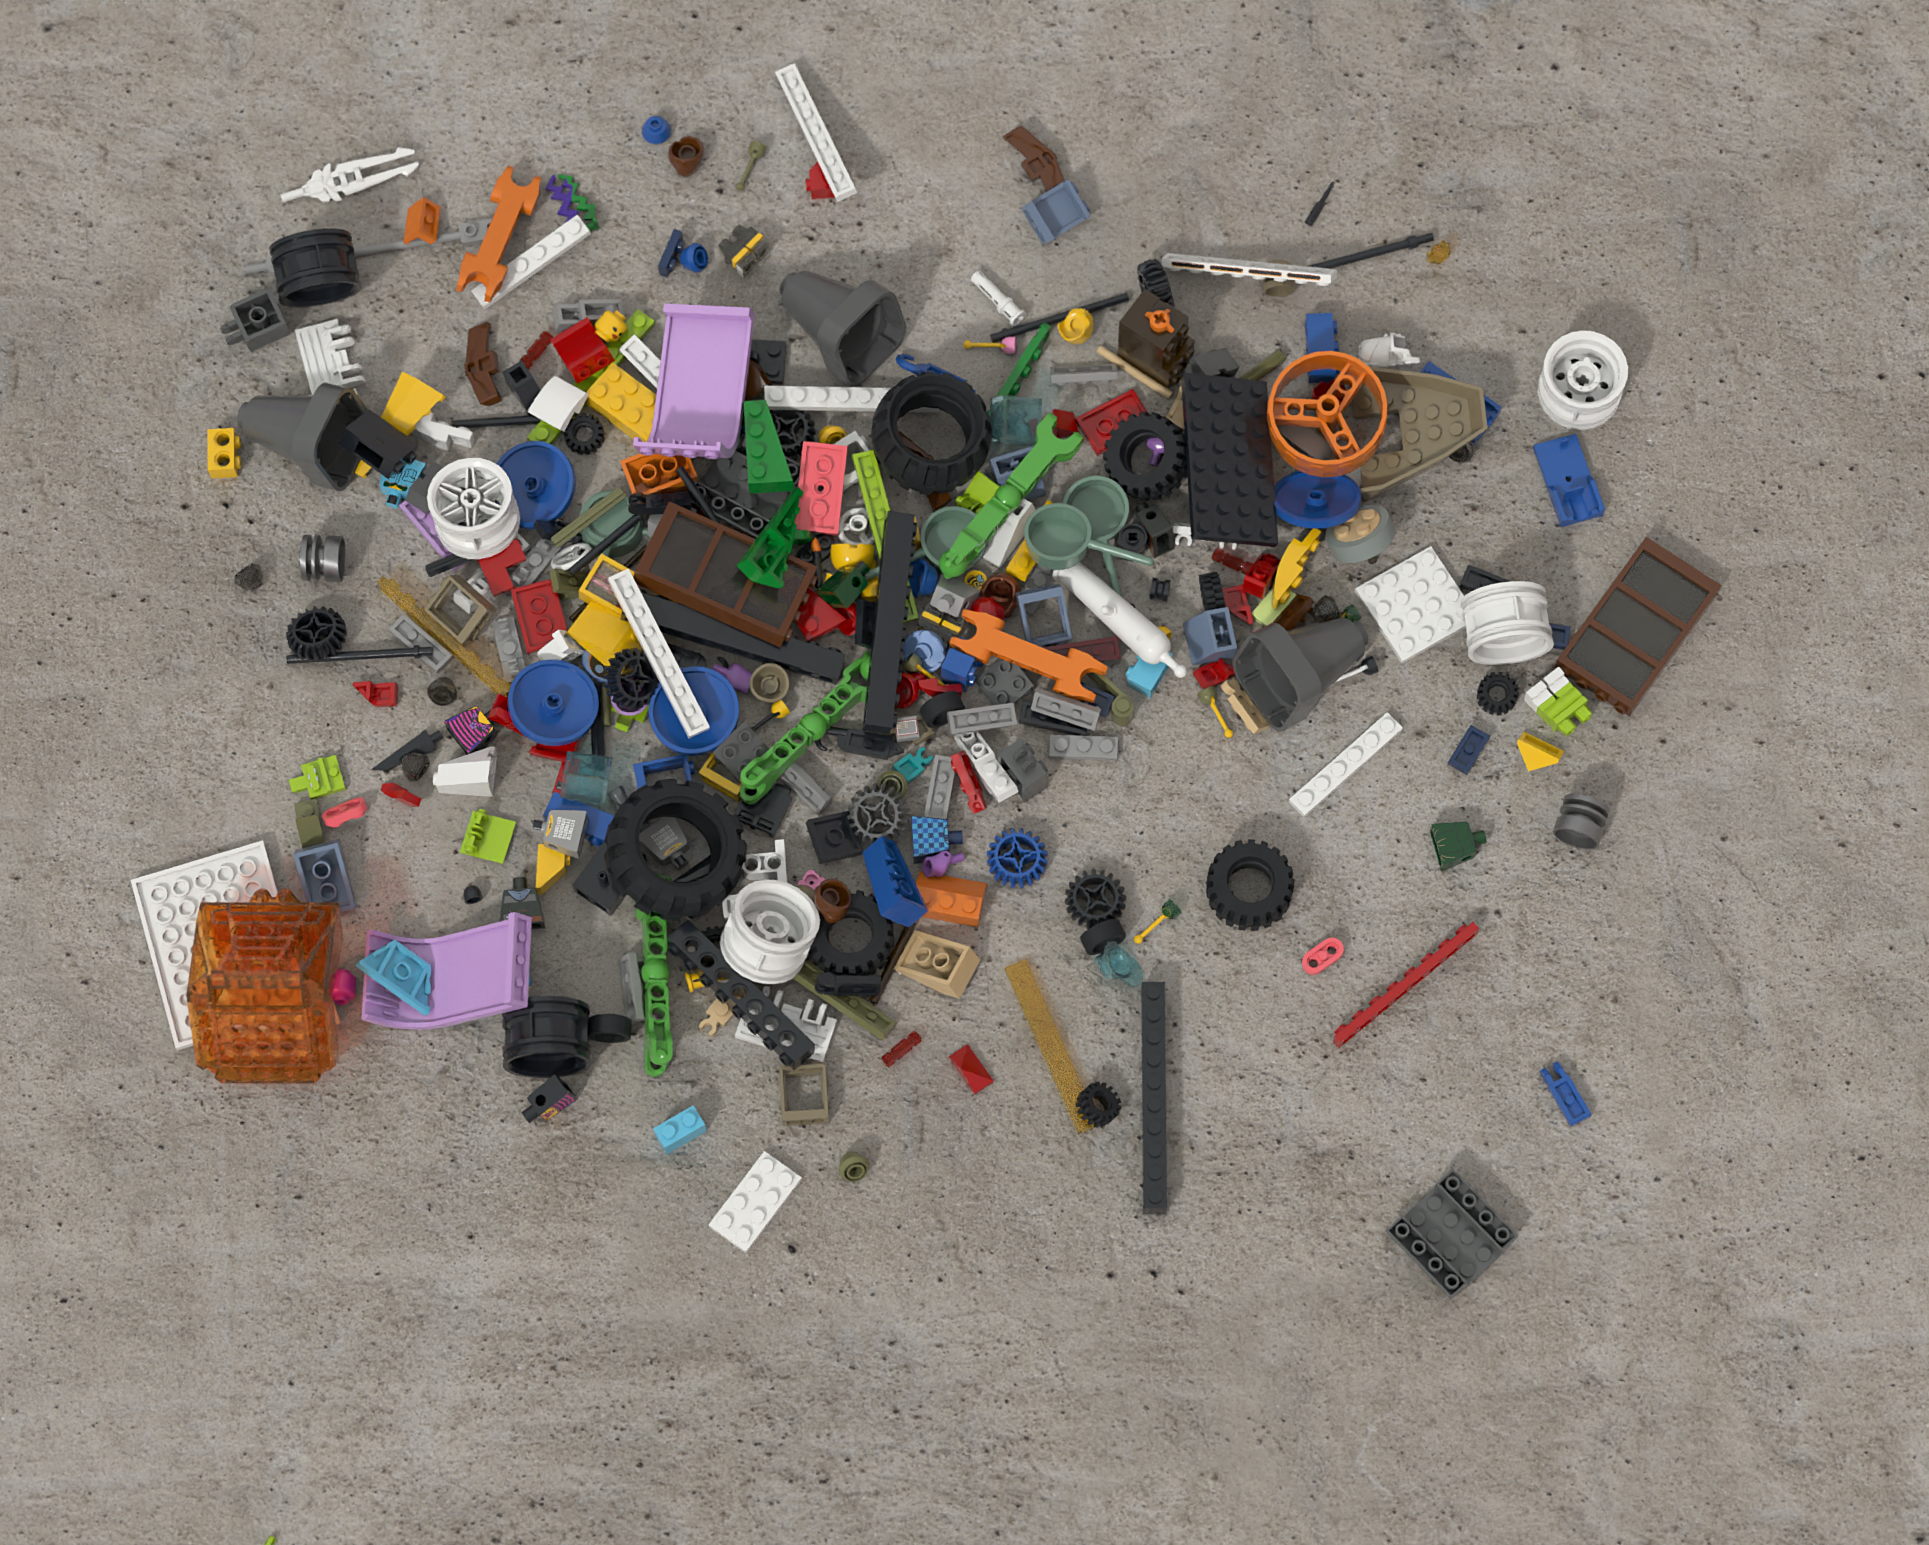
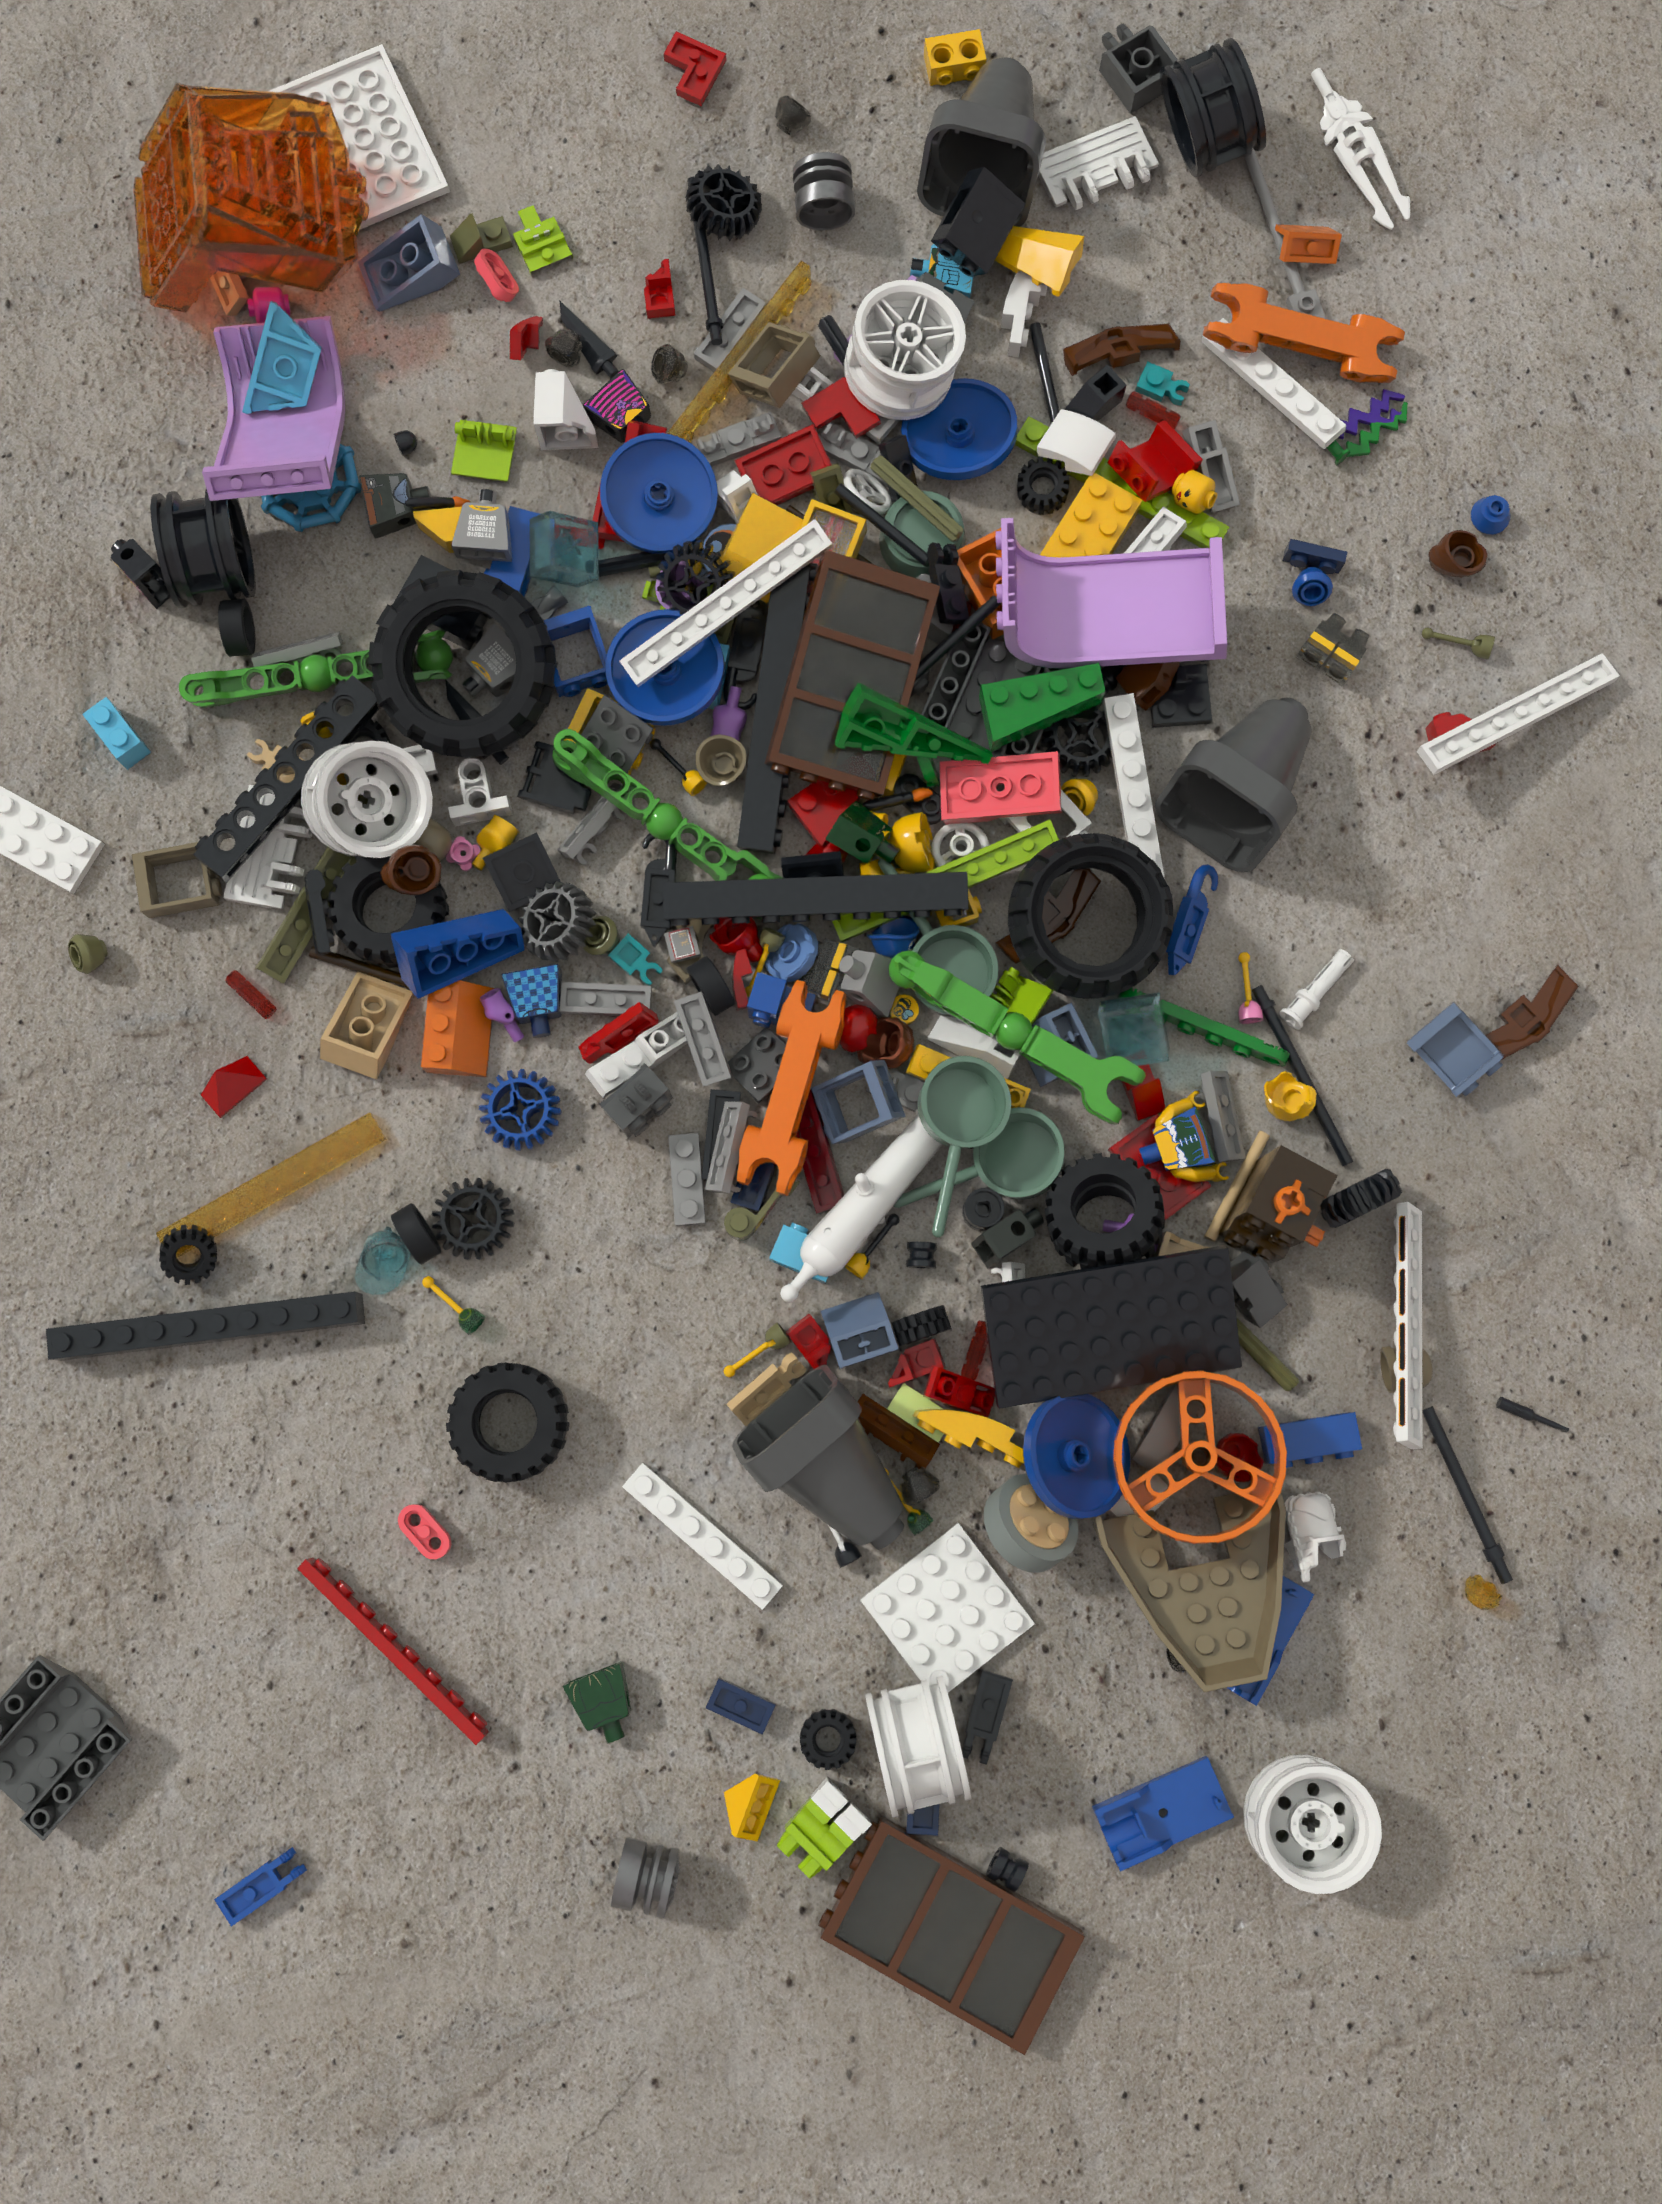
camera: 80 degrees right, 10 degrees up
none -> black piece [405,496,470,509]
none -> yellow piece [472,814,520,871]
none -> red plate [663,31,727,107]
none -> black wheel [986,1847,1029,1892]
none -> teal plate [1135,361,1190,406]
none -> torso [1139,1091,1229,1182]

